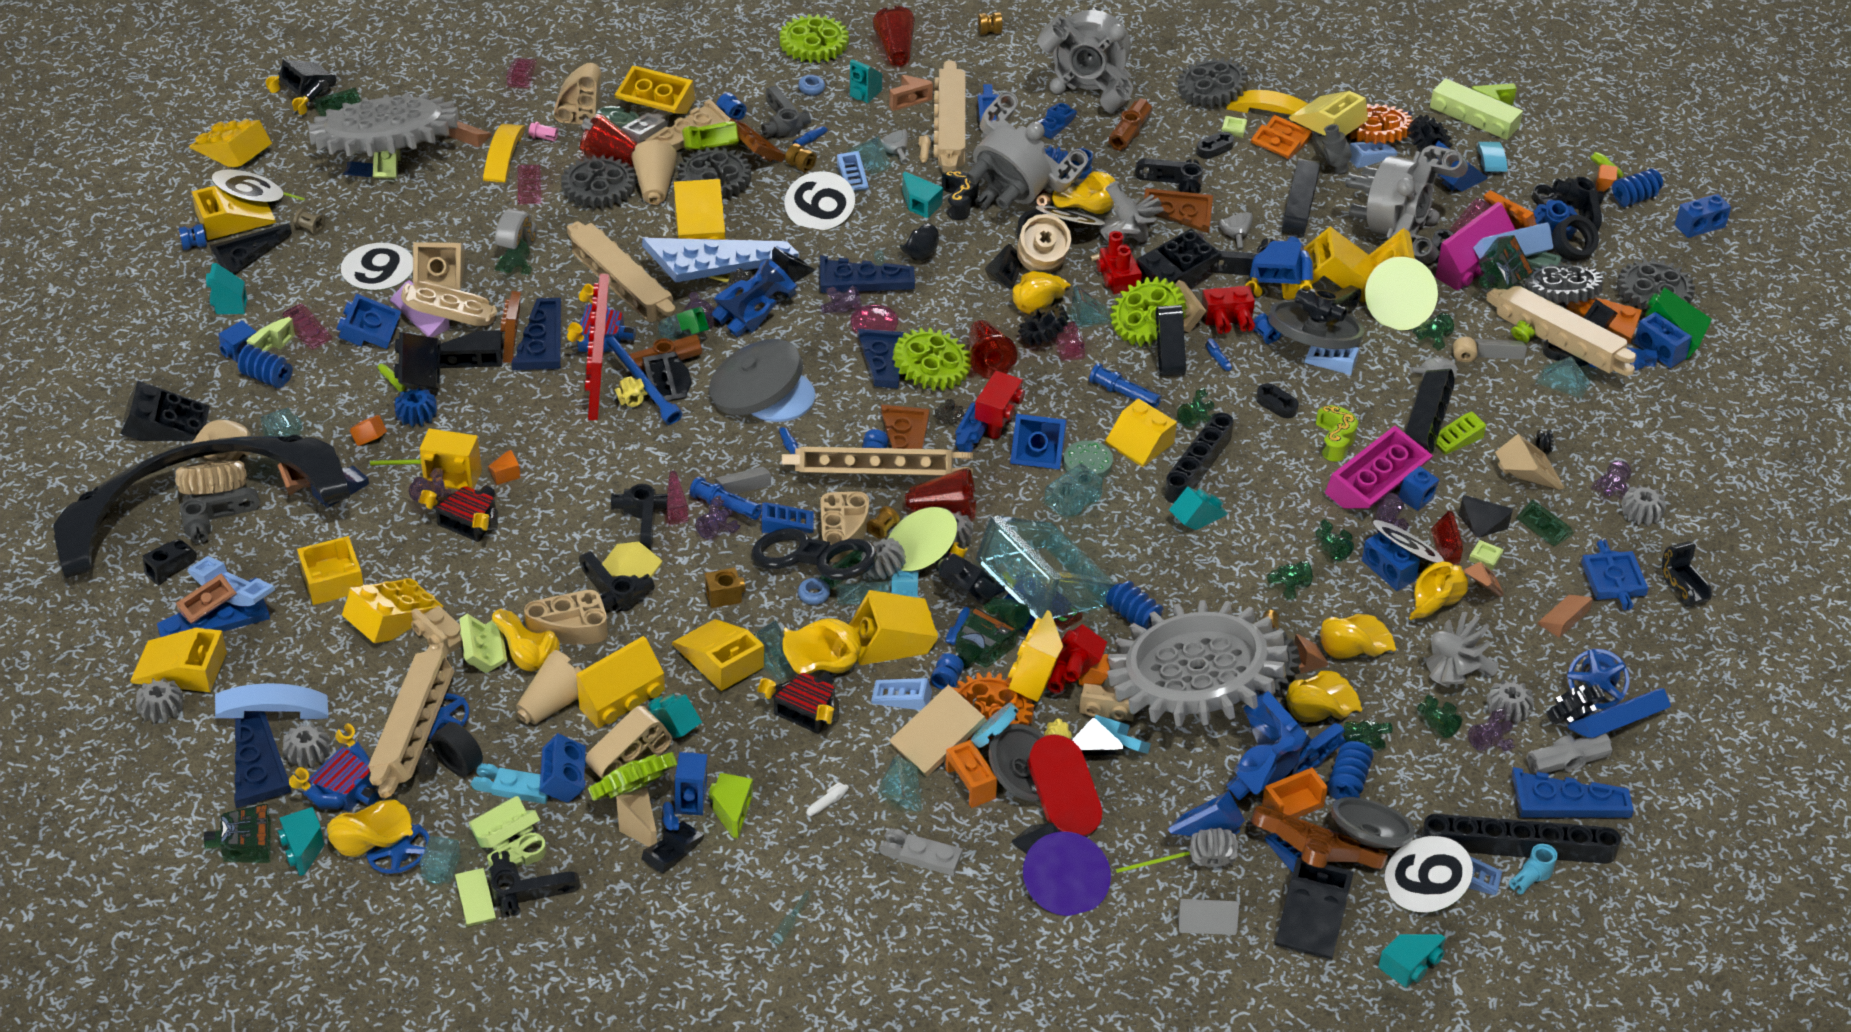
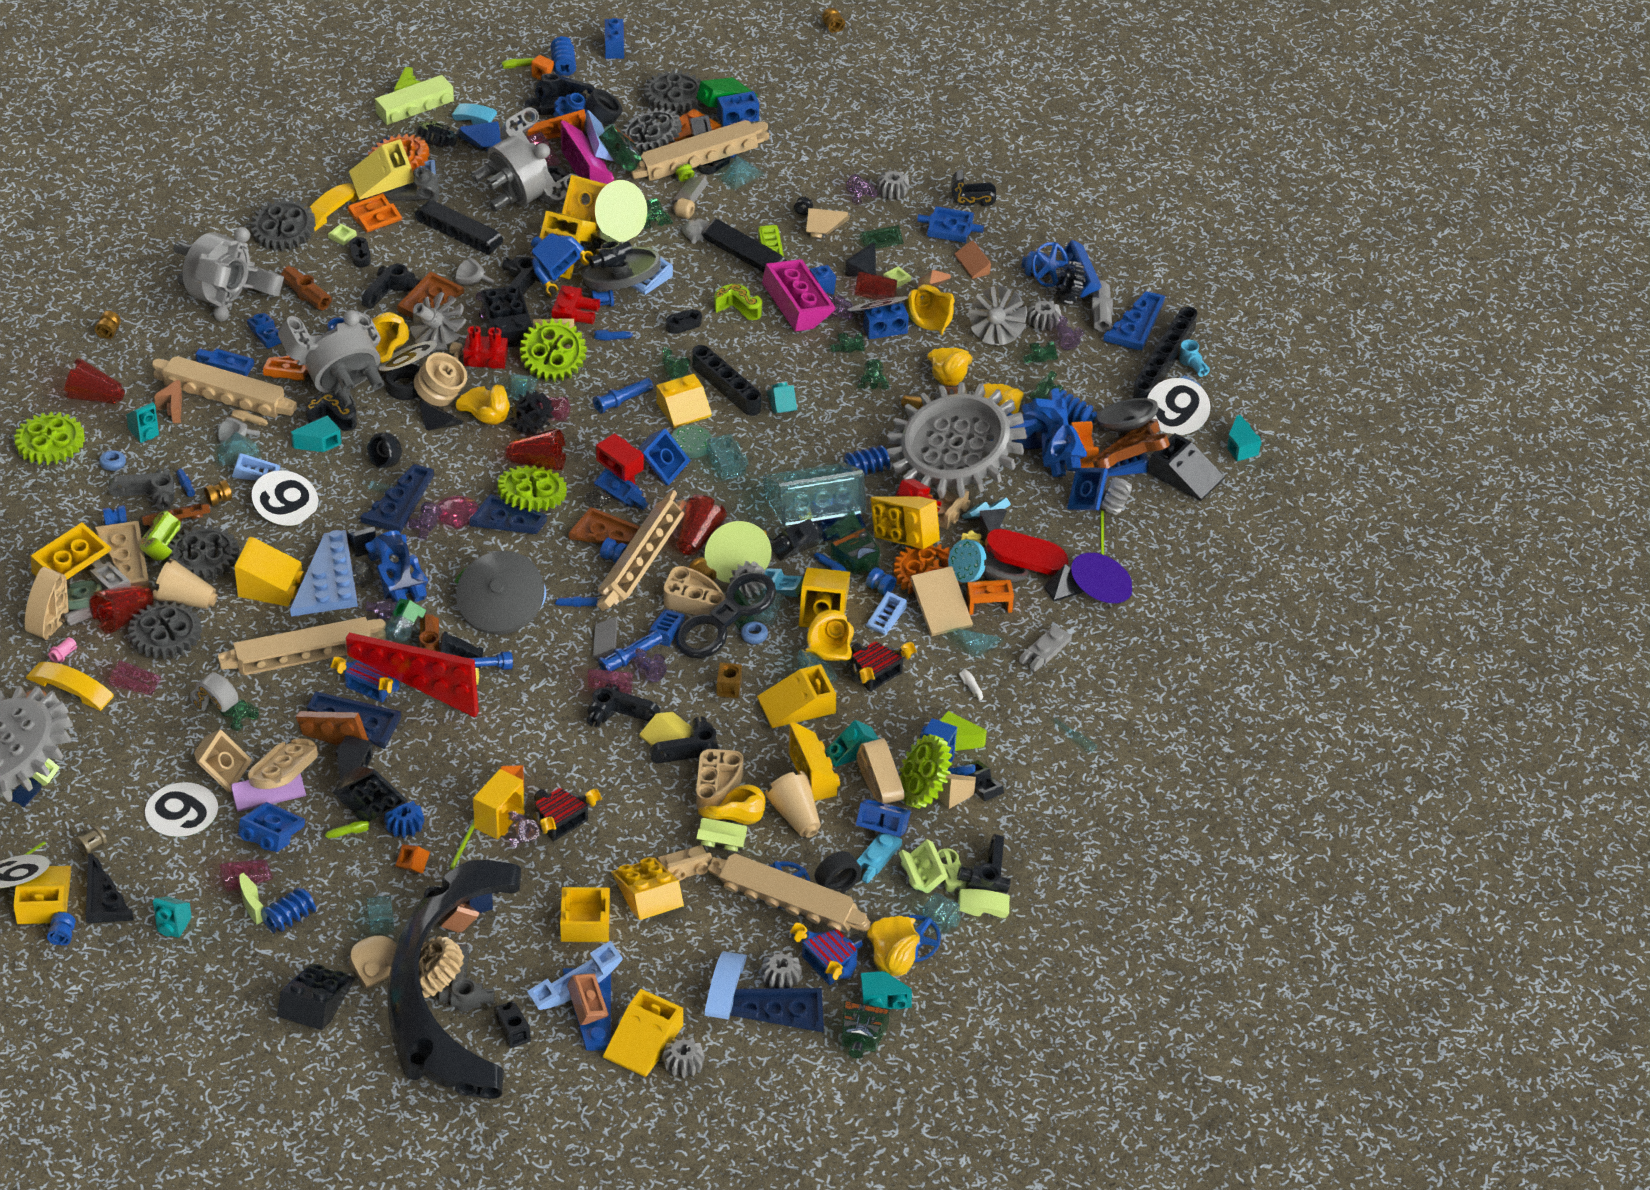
camera: 70 degrees left, 0 degrees up
blue brick [218,320,257,362] -> none
black beam [1155,305,1186,376] -> none
light grey slope [1178,899,1239,935] -> none

